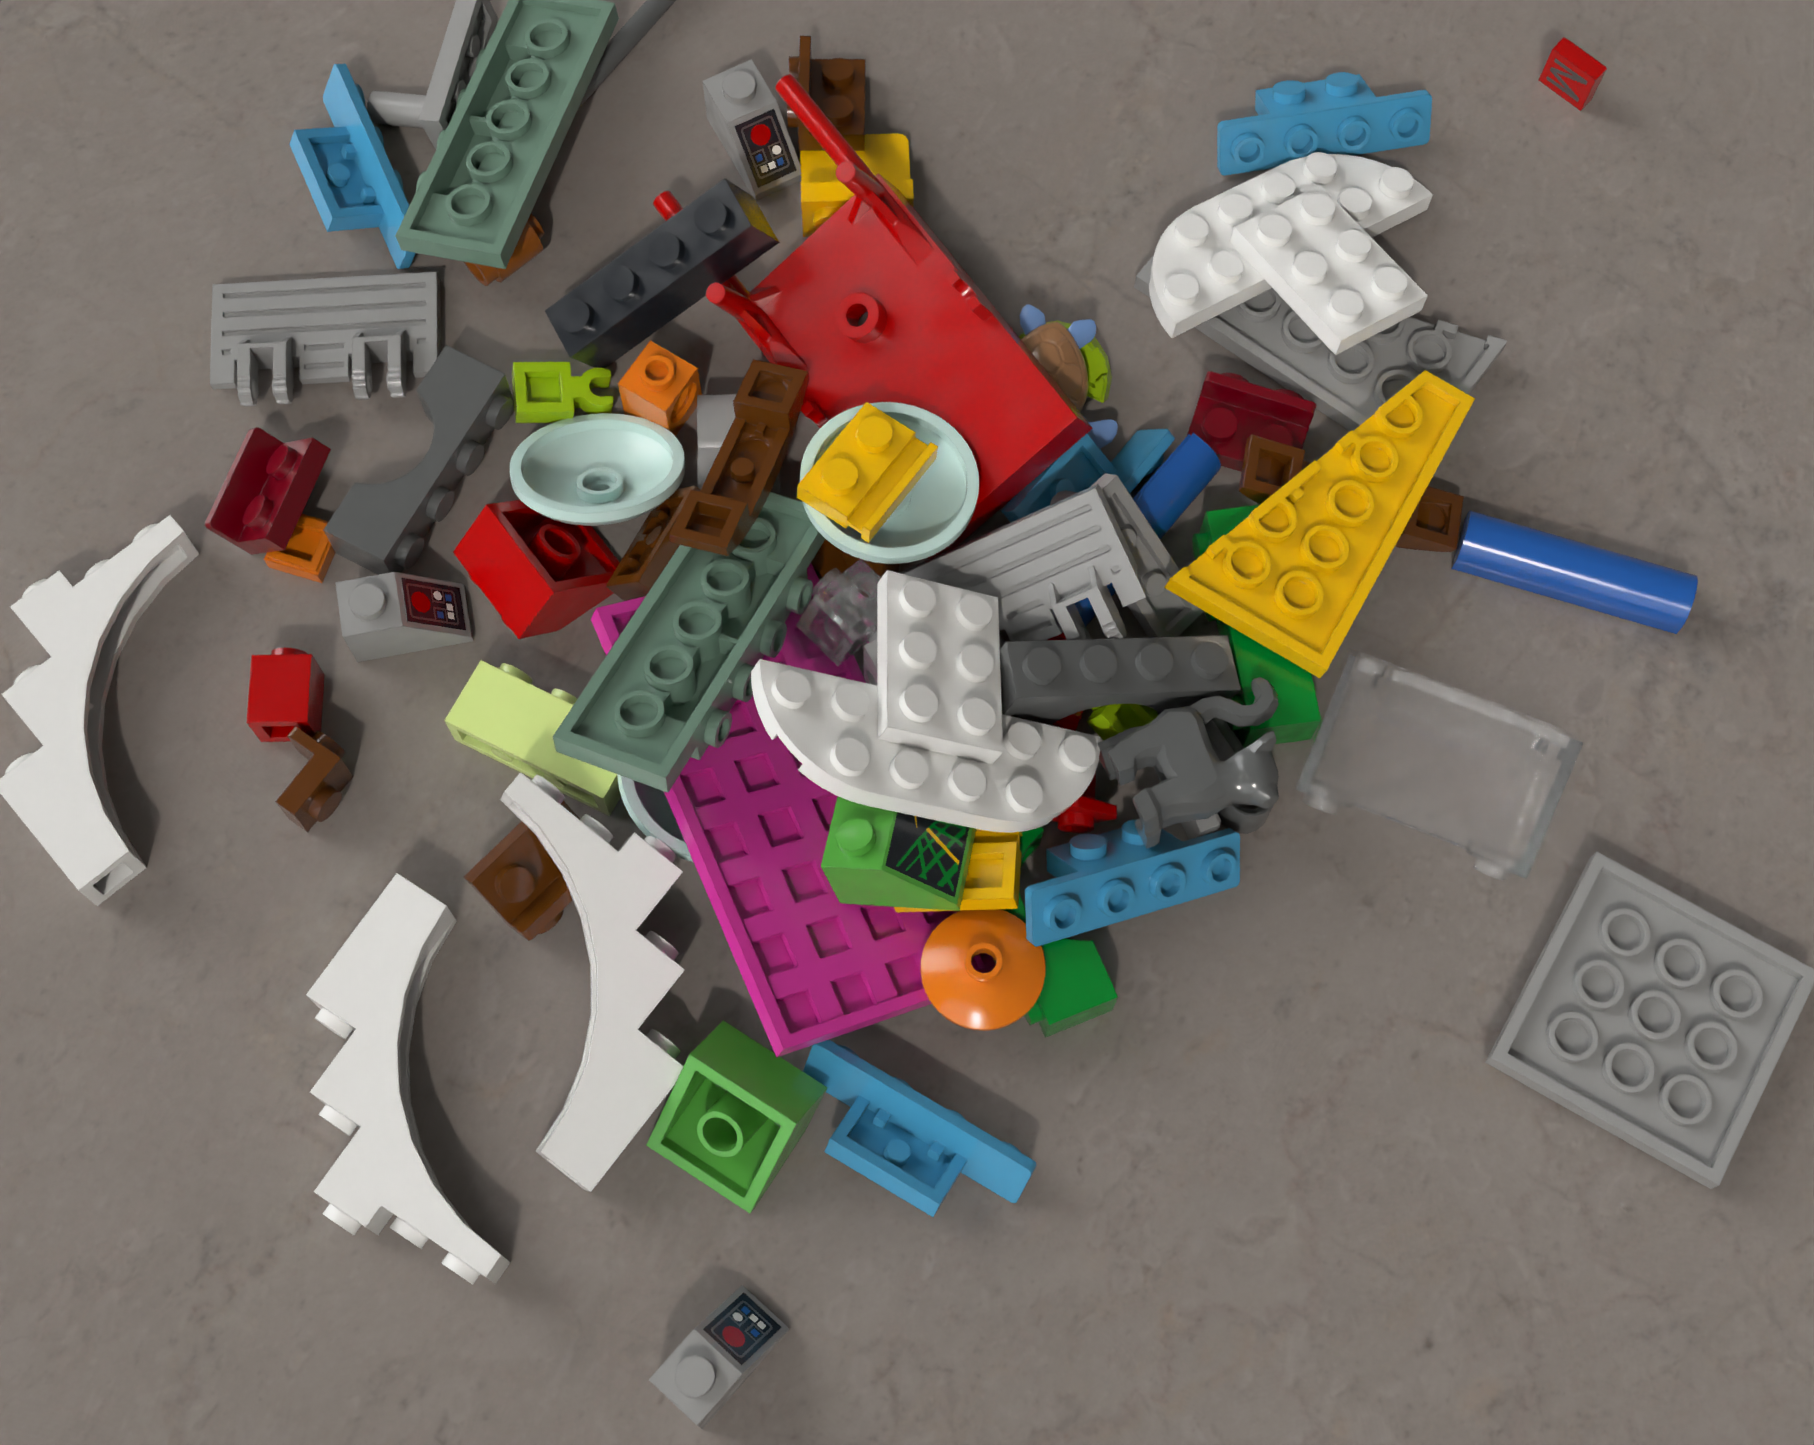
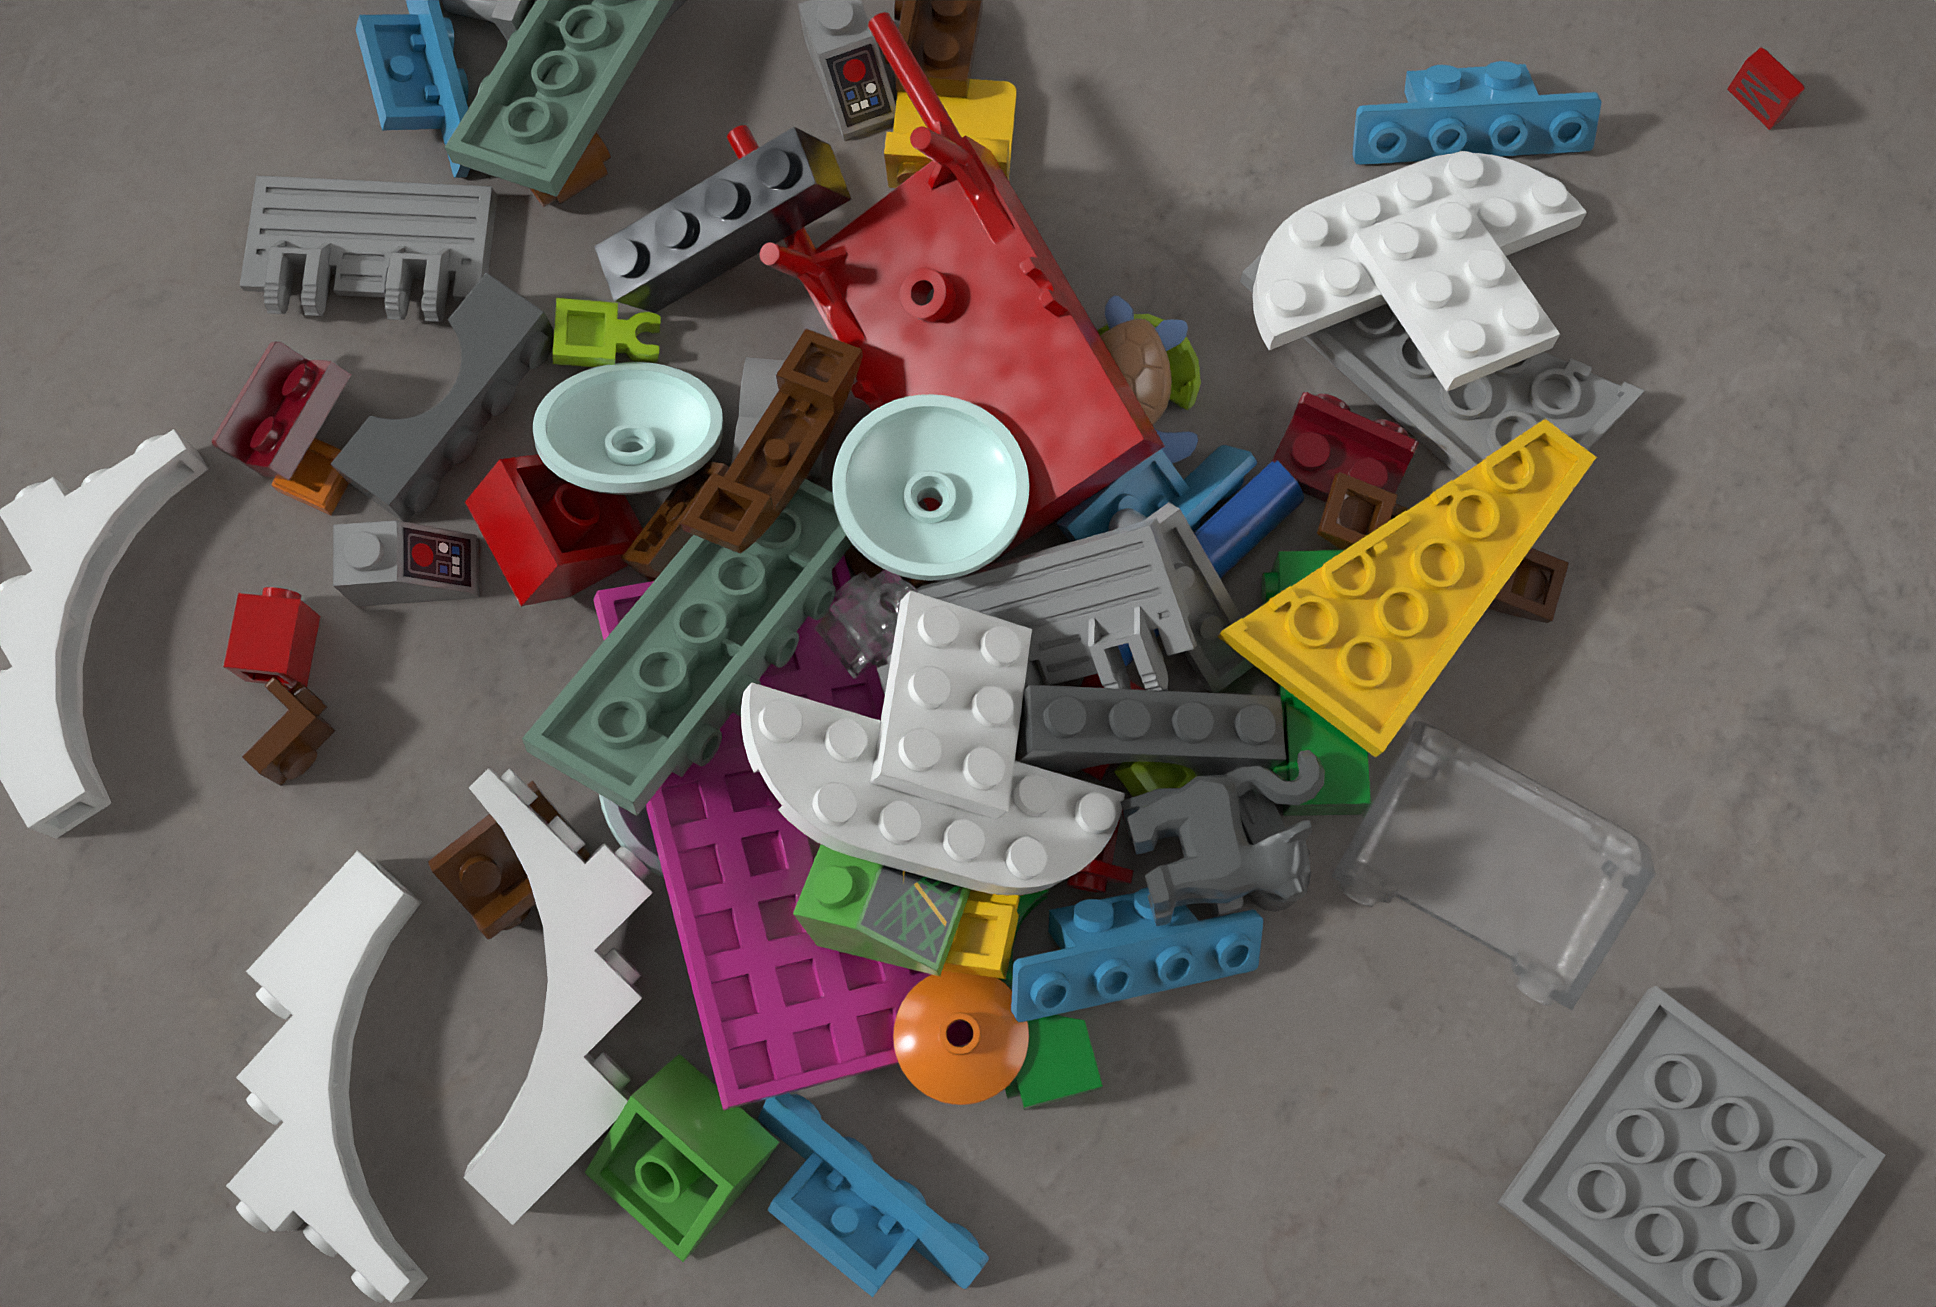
camera: 15 degrees right, 5 degrees up
yellowish green brick [444,660,621,816] -> none
orange brick [618,340,702,436] -> none
yellow plate [797,402,938,543] -> none
blue brick [1452,510,1698,634] -> none

